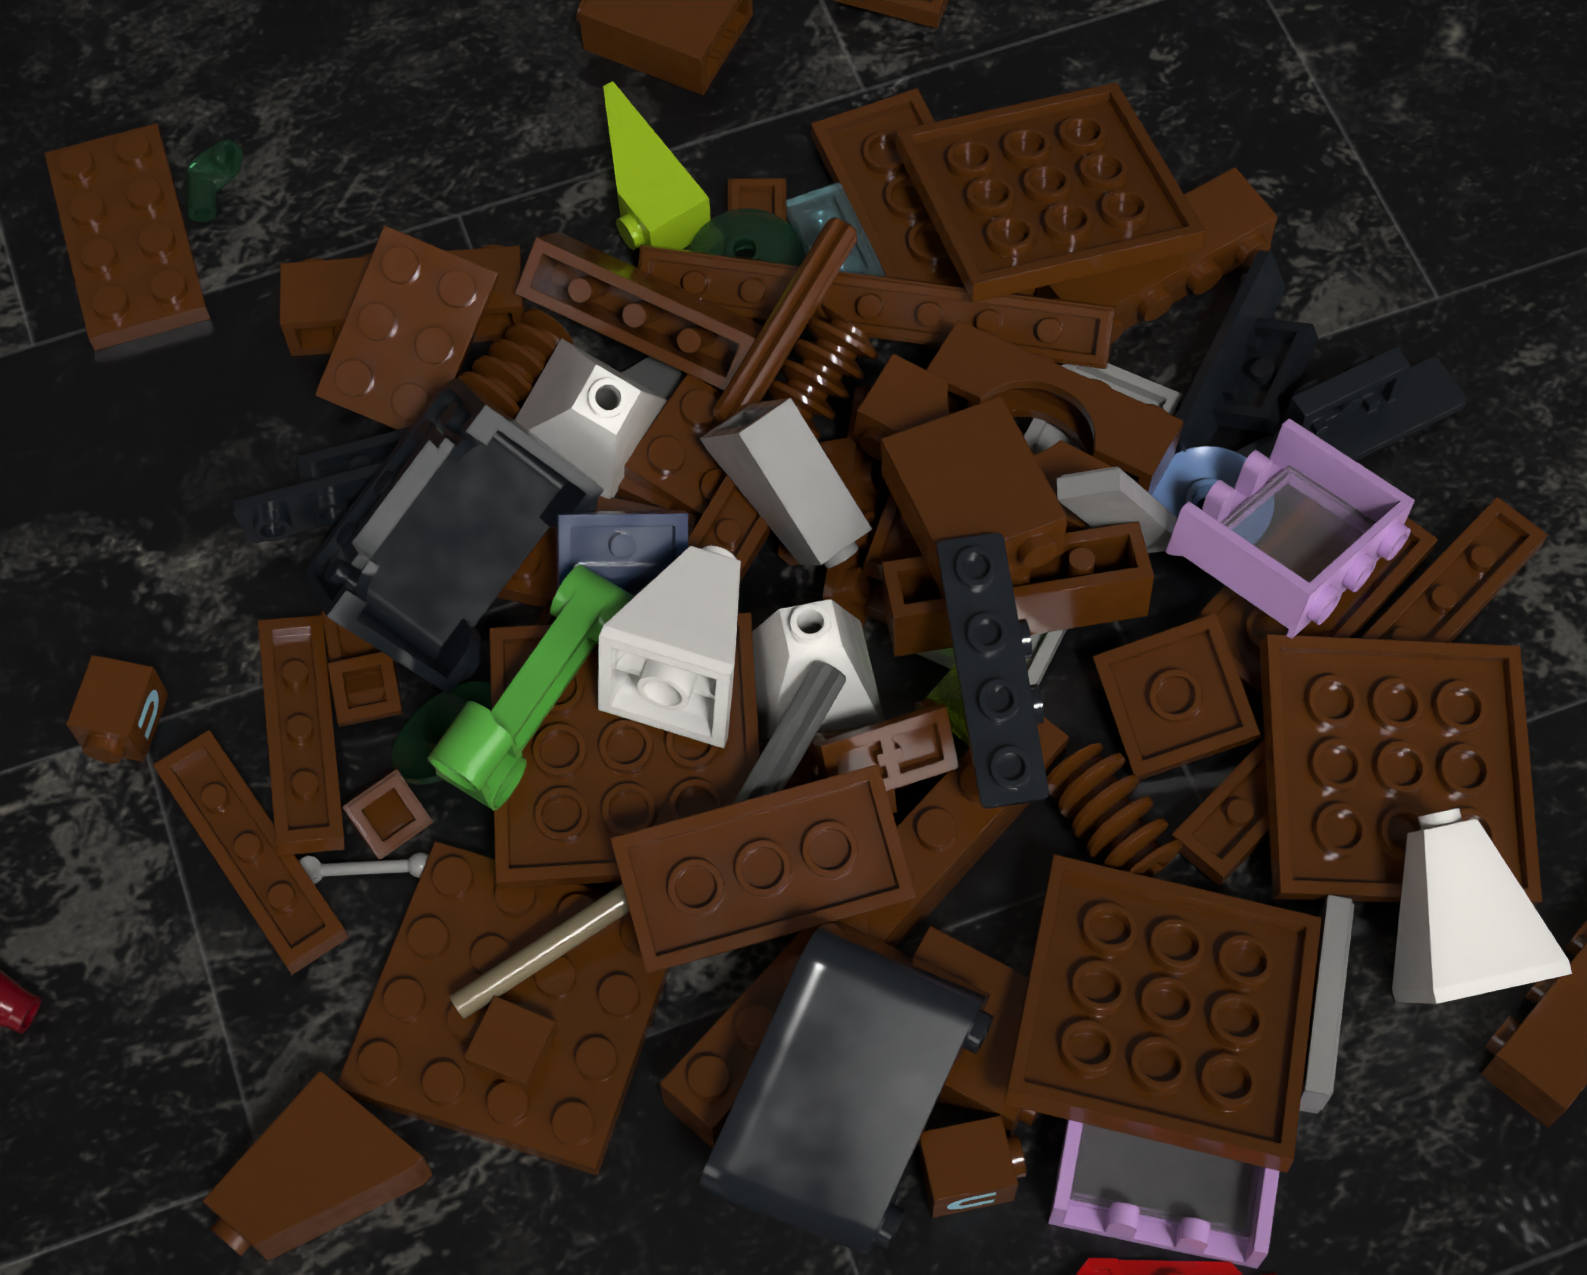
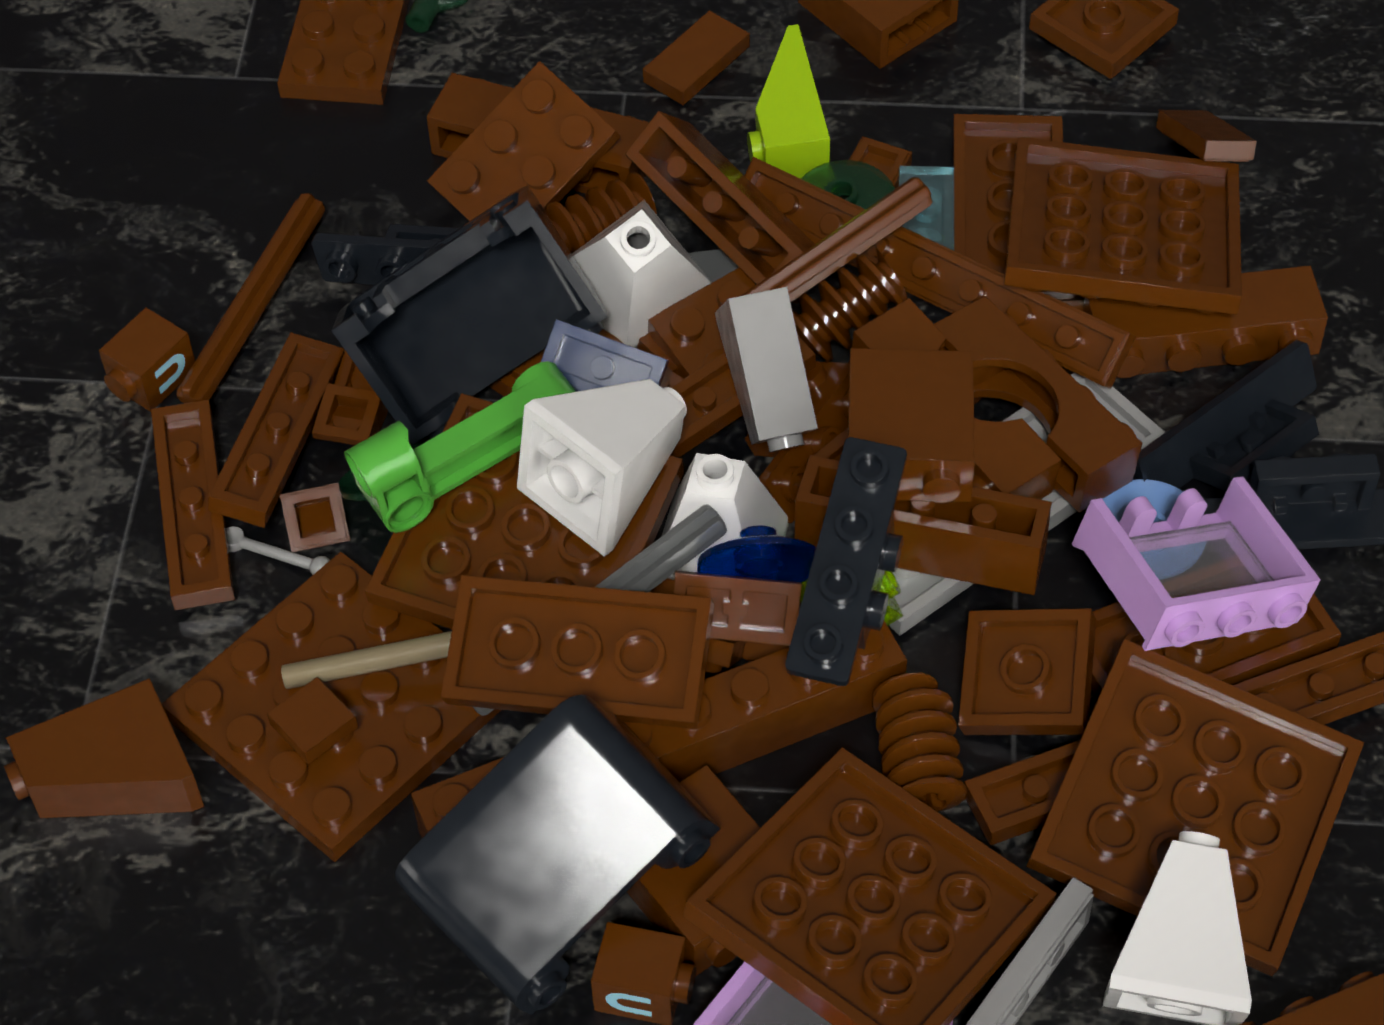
camera: 25 degrees right, 10 degrees down
light grey tile [1057,466,1178,553] -> none
none -> reddish brown axle [177,193,325,403]
none -> reddish brown tile [642,10,750,106]
none -> clear blue dish [697,525,816,582]
none -> reddish brown tile [1156,110,1257,162]

